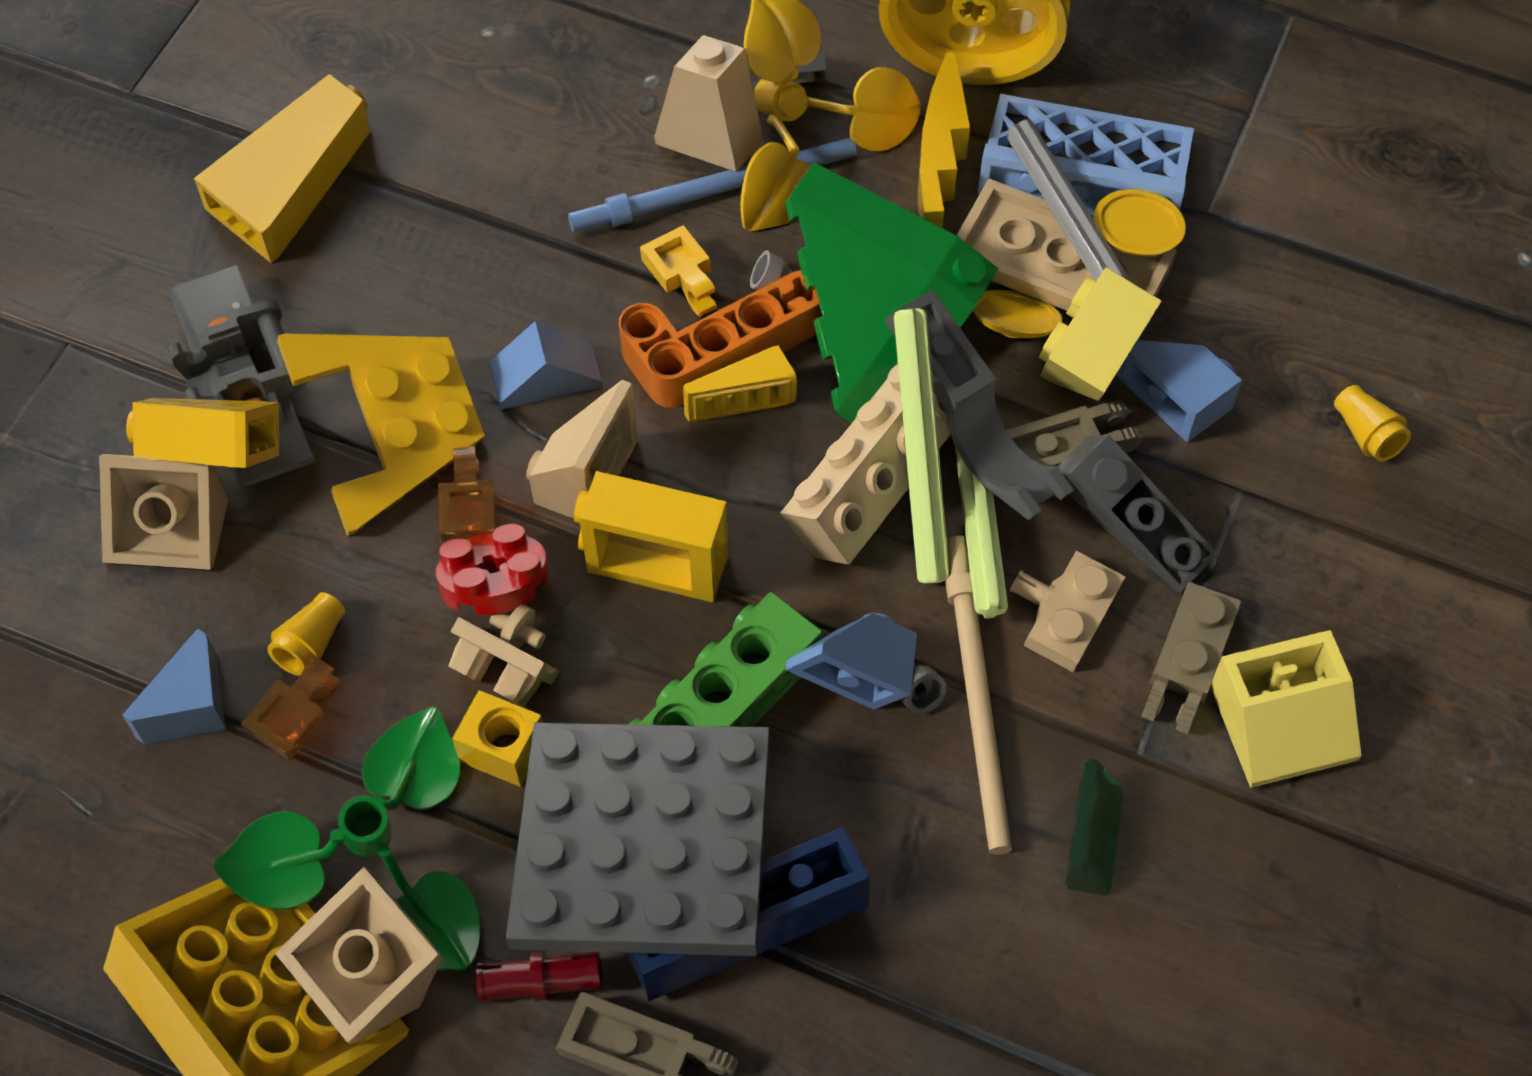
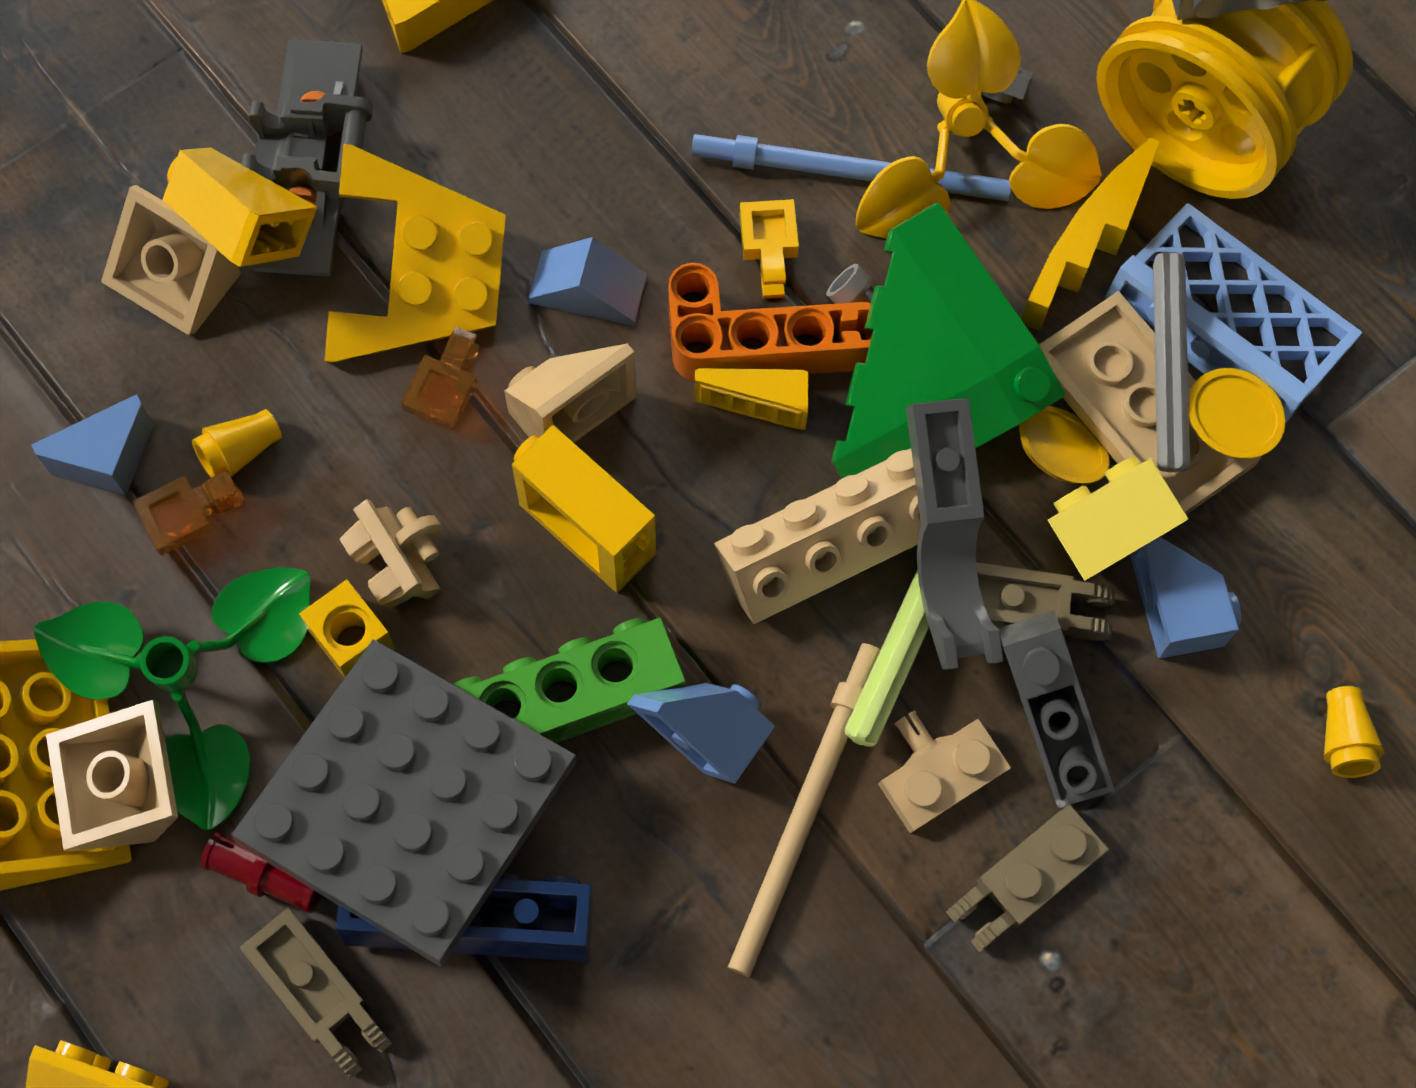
camera: 25 degrees right, 10 degrees up
red plate [435,524,550,615] -> none
tan slope [654,35,763,172] -> none
yellowish green axle [894,308,950,584] -> none
dark grey hinge [900,663,946,714] -> none
clear green slope [1065,758,1124,896] -> none
light yellow slope [1210,630,1362,788] -> none

